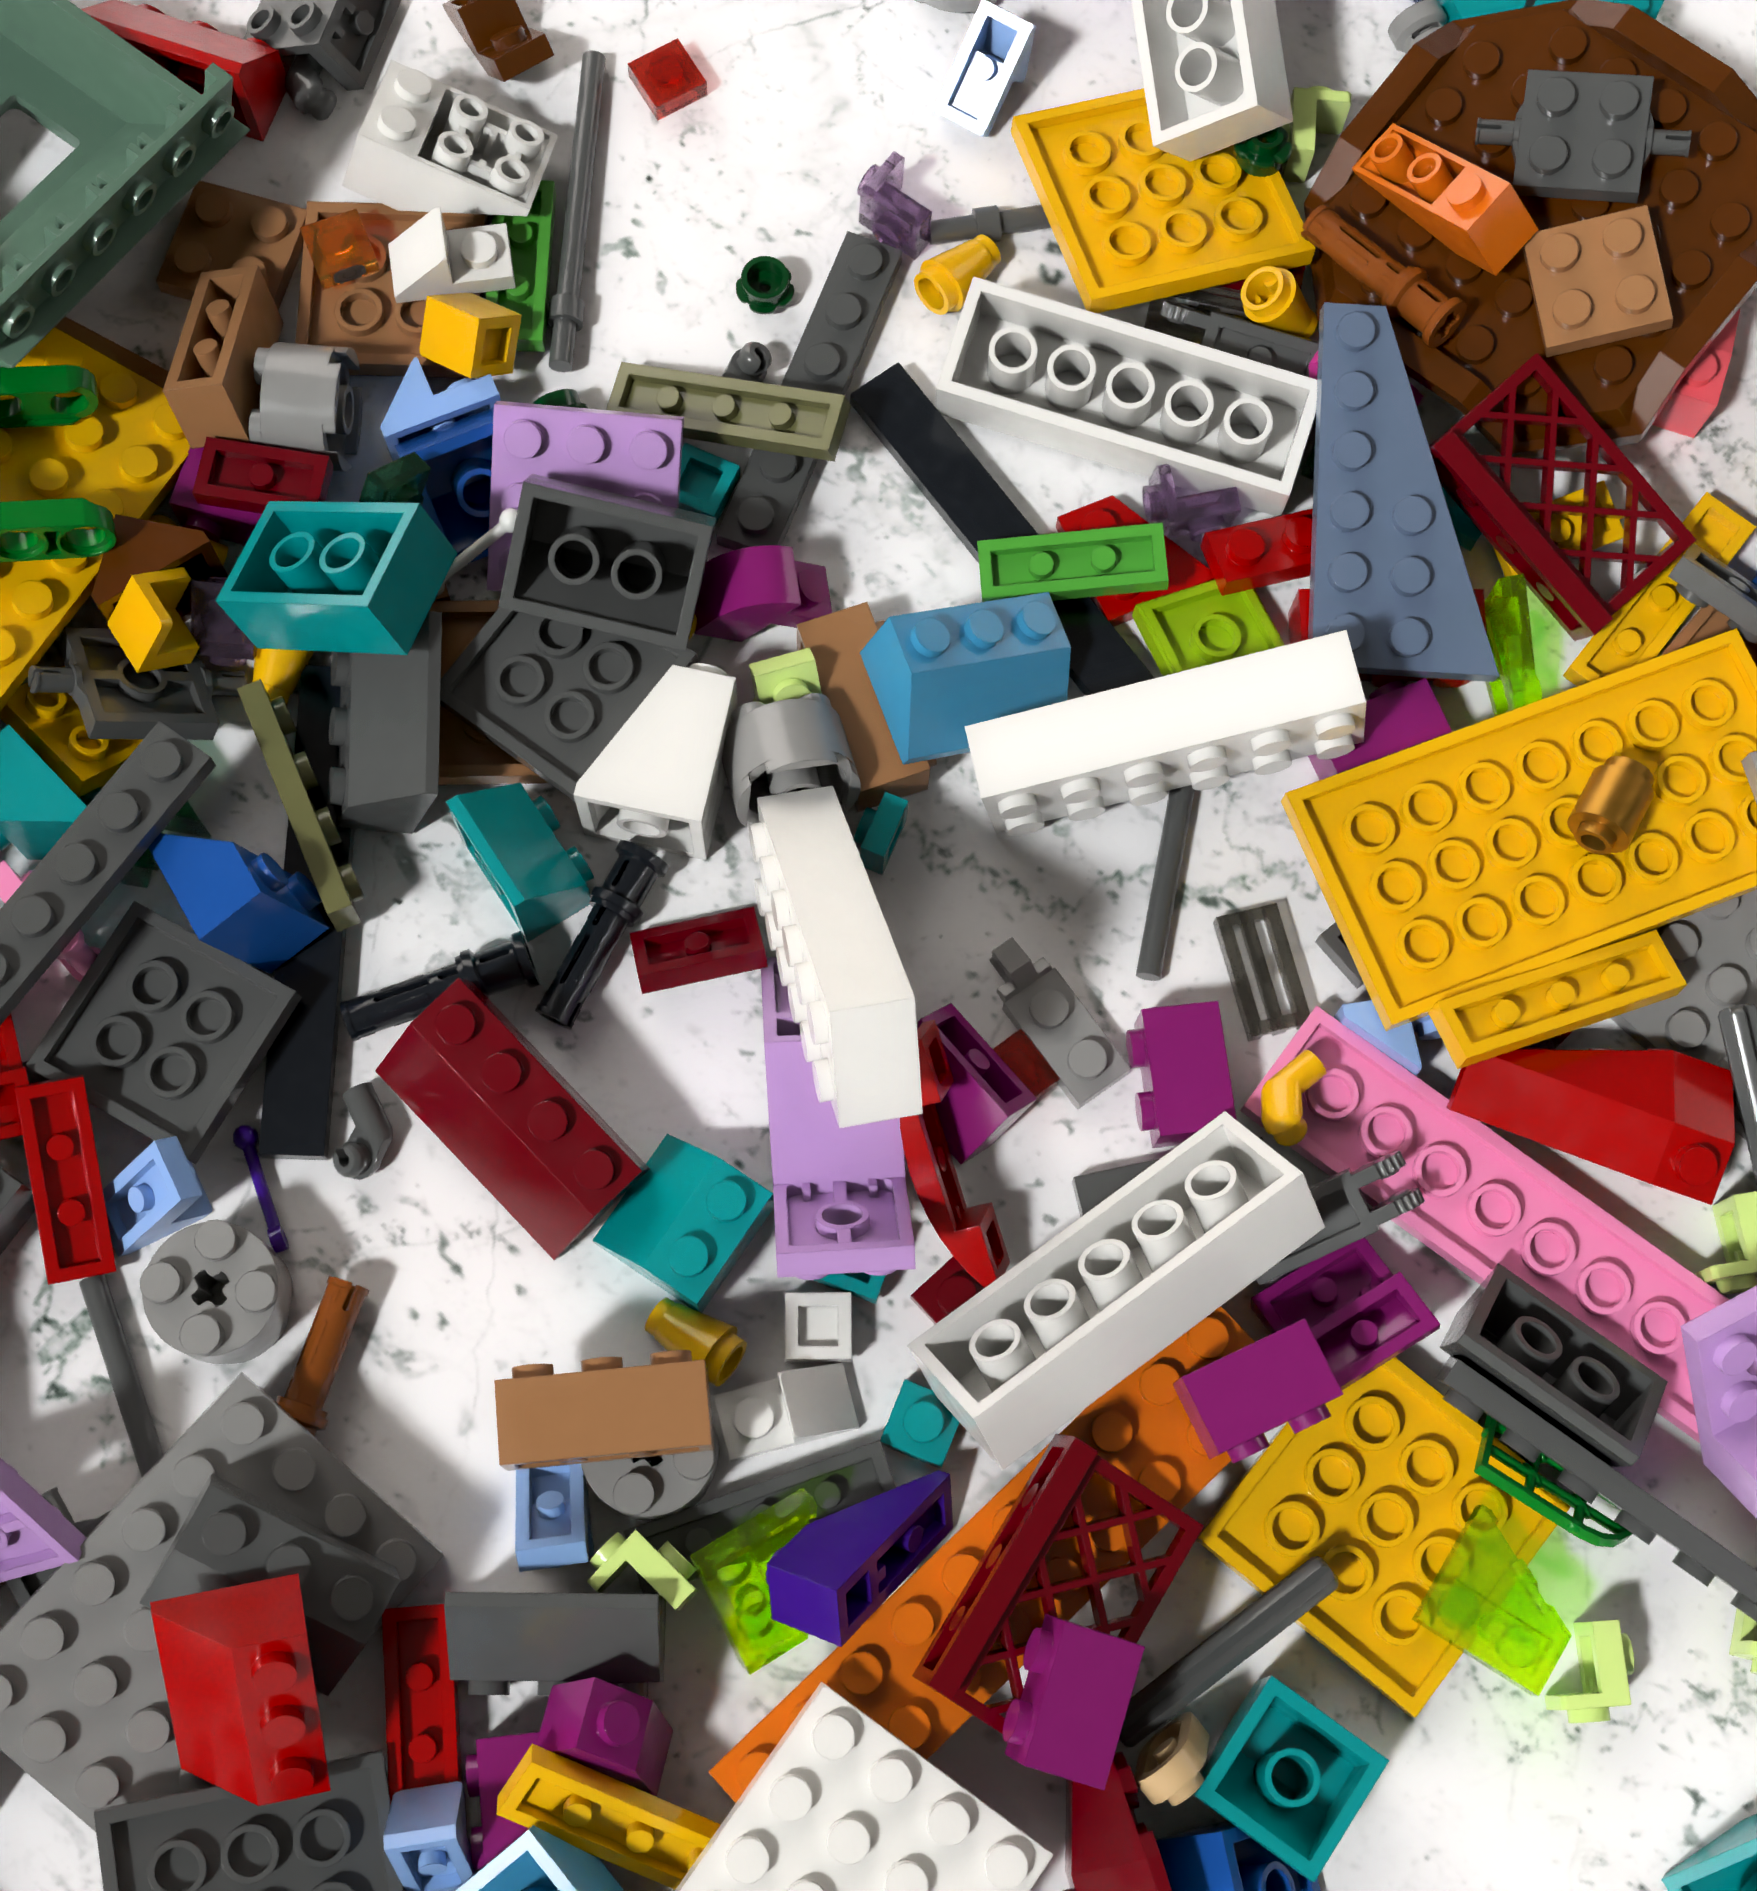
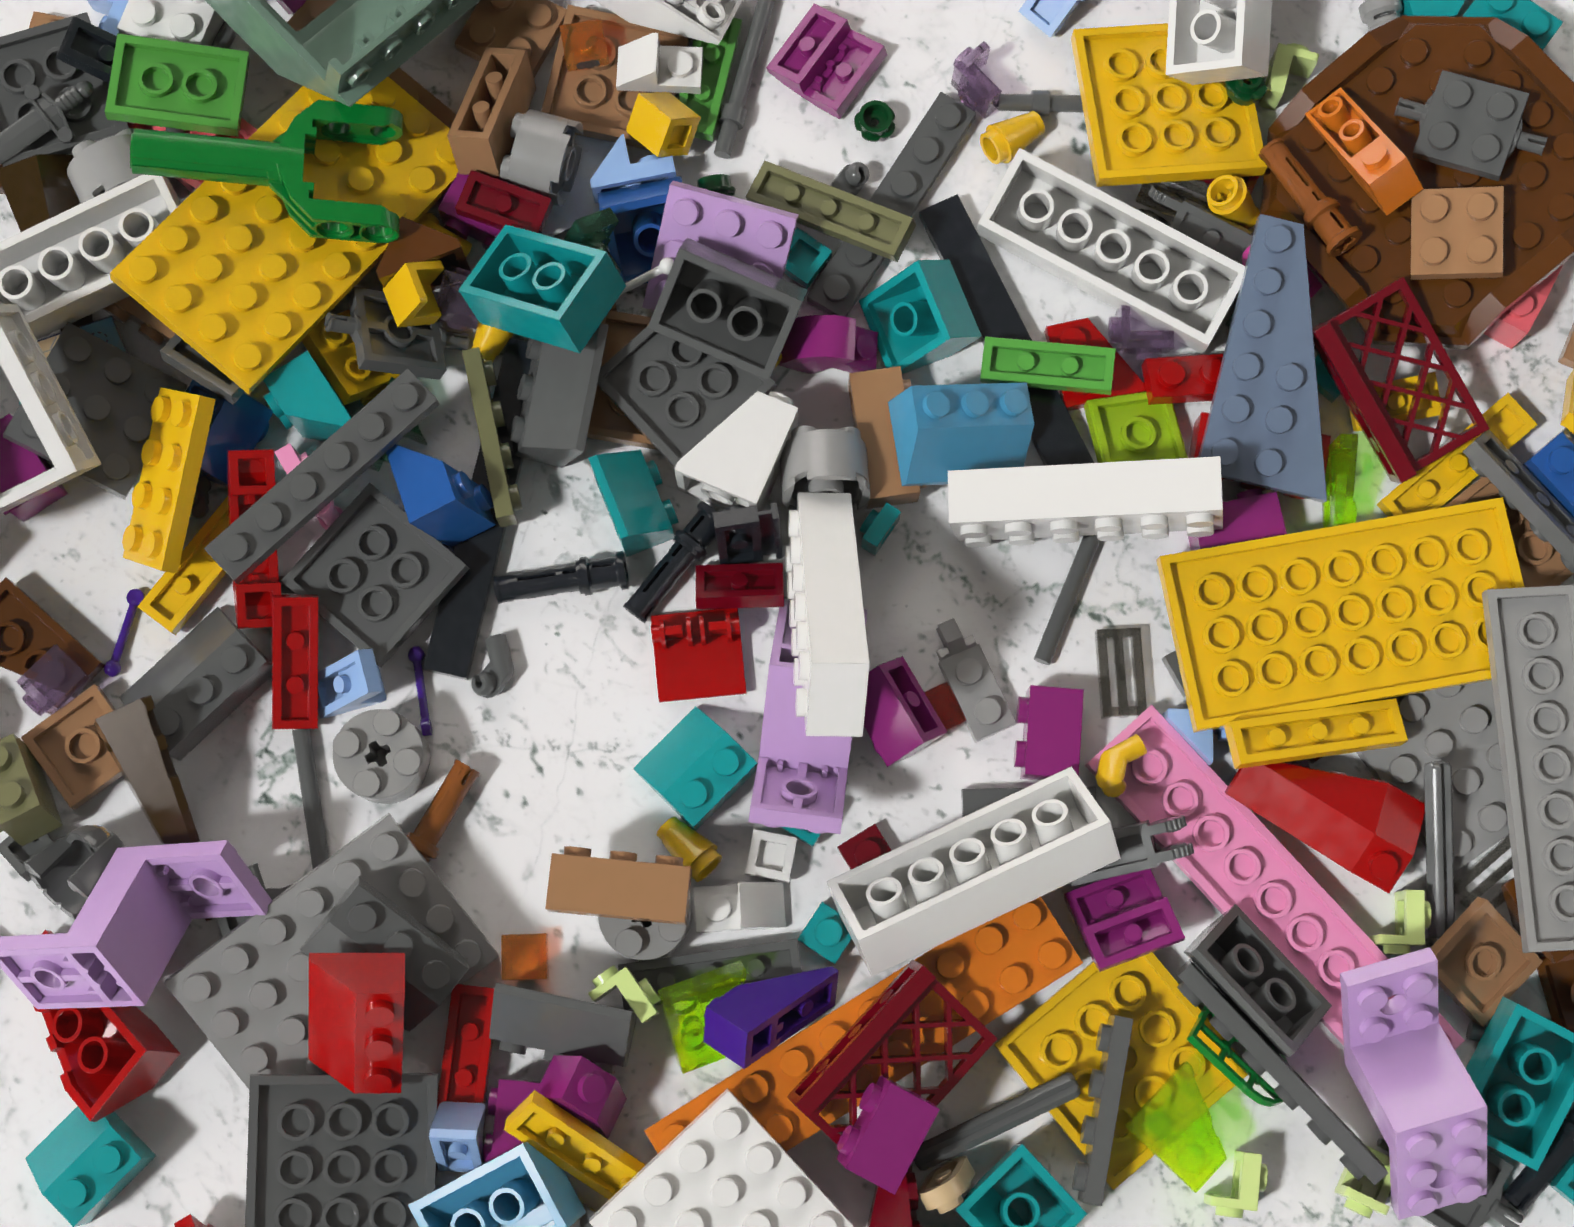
camera: 15 degrees right, 5 degrees up
dark red slope [375,977,650,1260] -> none
light blue slope [515,1464,594,1572] -> none
yellowish green bracket [749,648,822,704] -> none
red slope [900,1019,1010,1288] -> none
magenta brick [1173,1318,1343,1464] -> none
pearl gold brick [1567,756,1654,855] -> none
none -> clear orange plate [501,933,549,981]
none -> red hinge [651,608,747,703]
none -> black plate [712,502,783,564]
none -> magenta slope [766,3,887,119]
none -> teal slope [859,259,982,374]
none -> dark grey plate [1072,1015,1133,1206]

